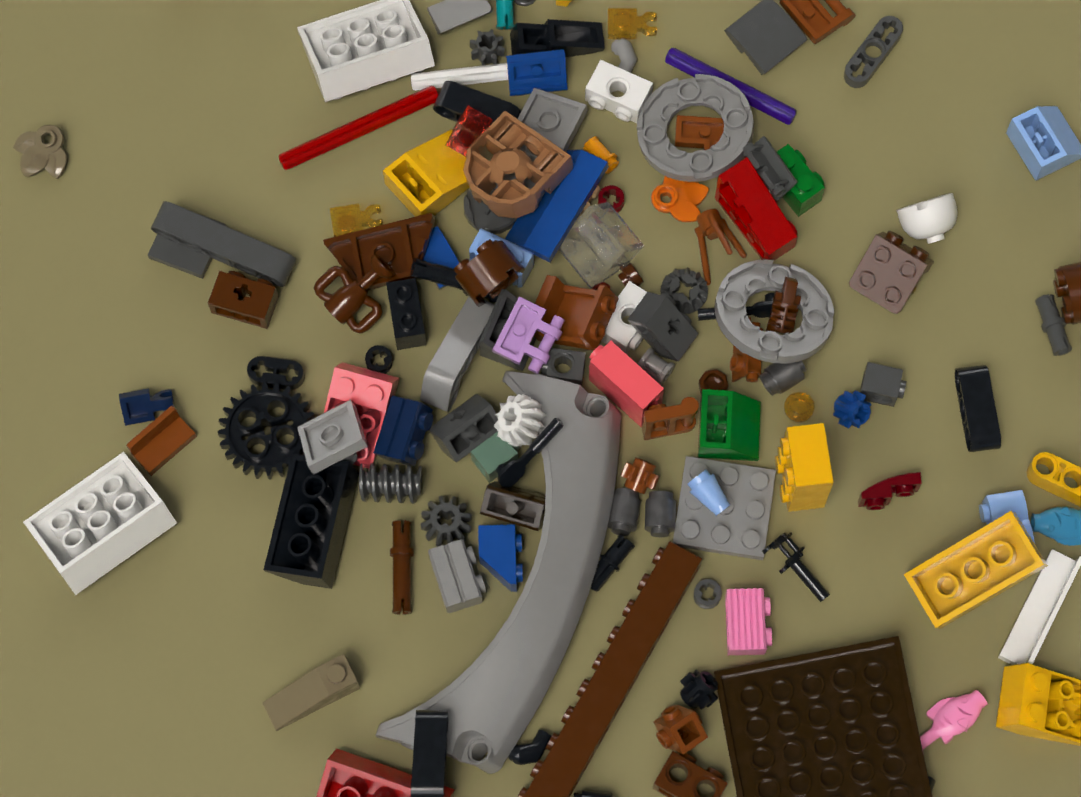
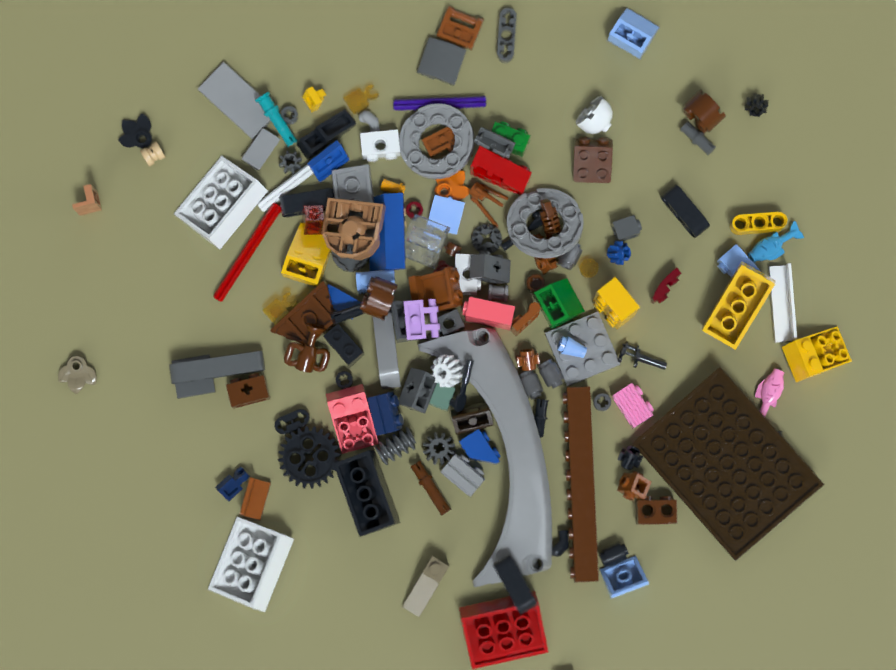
camera: 30 degrees left, 10 degrees up
light grey tile [297,399,368,474] -> none
none -> light blue piece [427,195,465,235]

